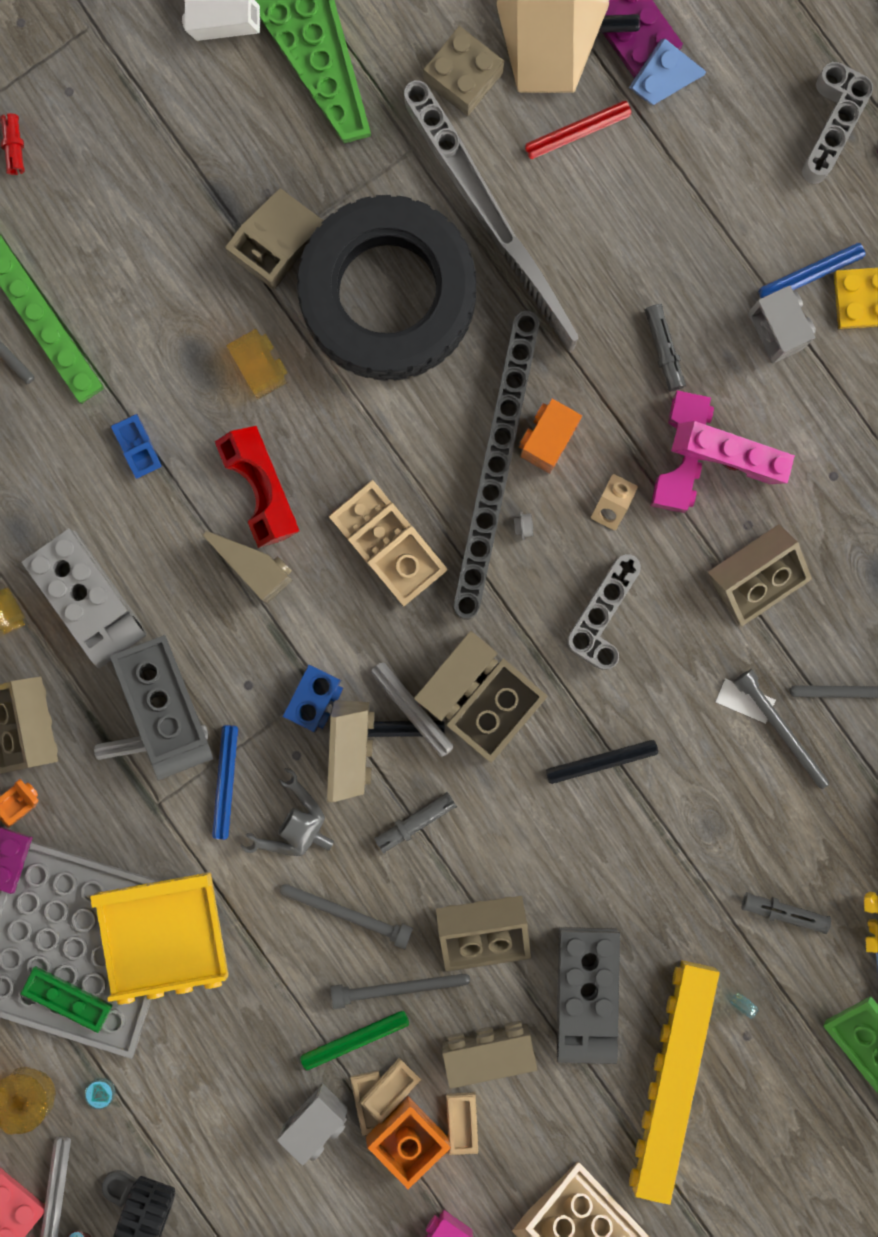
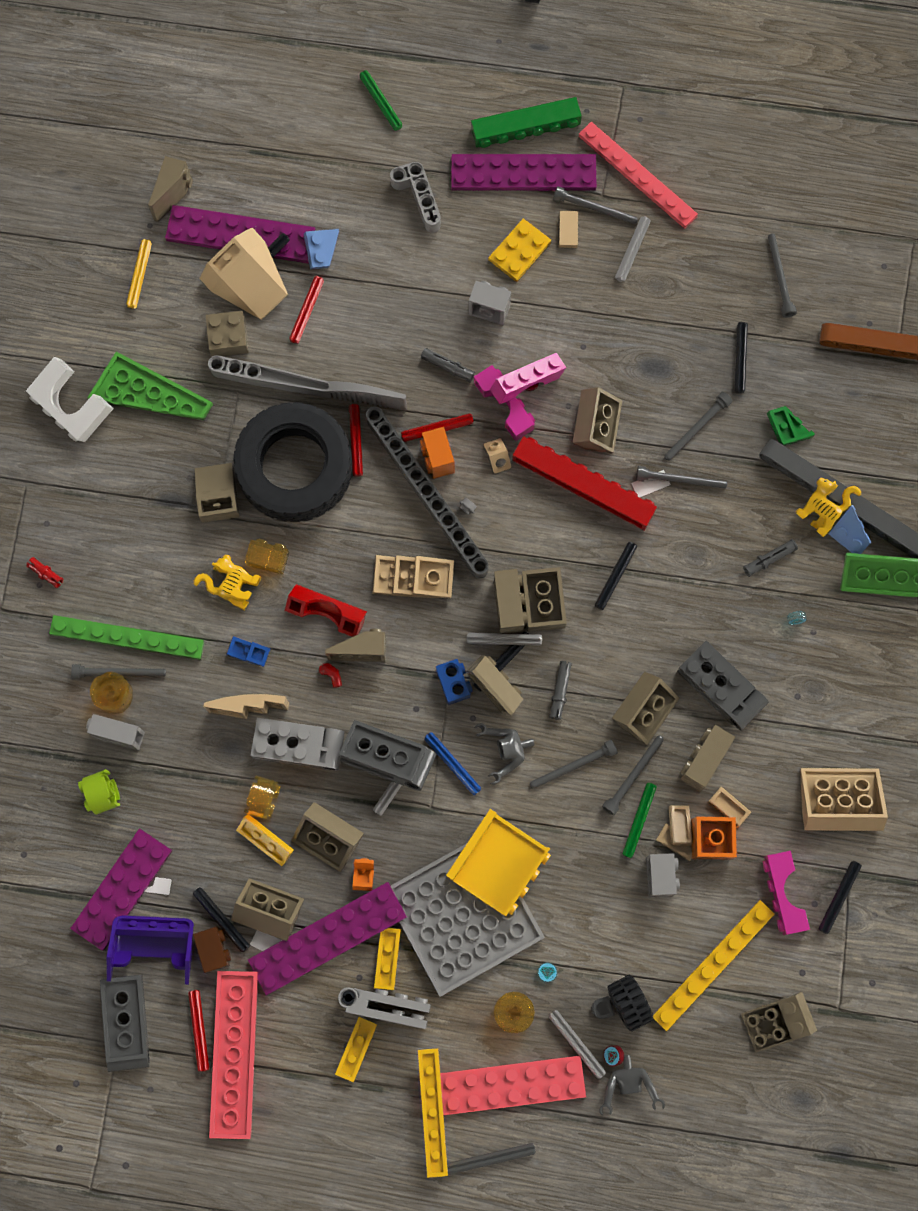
camera: 50 degrees left, 10 degrees down
green tile [20,966,113,1033] -> none
light grey beam [567,554,641,670] -> none
yellow brick [629,960,720,1205] -> none
blue axle [758,243,866,298] -> none
none -> yellow animal [193,554,261,611]
none -> tan slope [203,694,289,719]
none -> red arm [318,663,342,688]
none -> red axle [349,404,363,477]
none -> red axle [401,413,474,442]
none -> red brick [512,436,657,531]

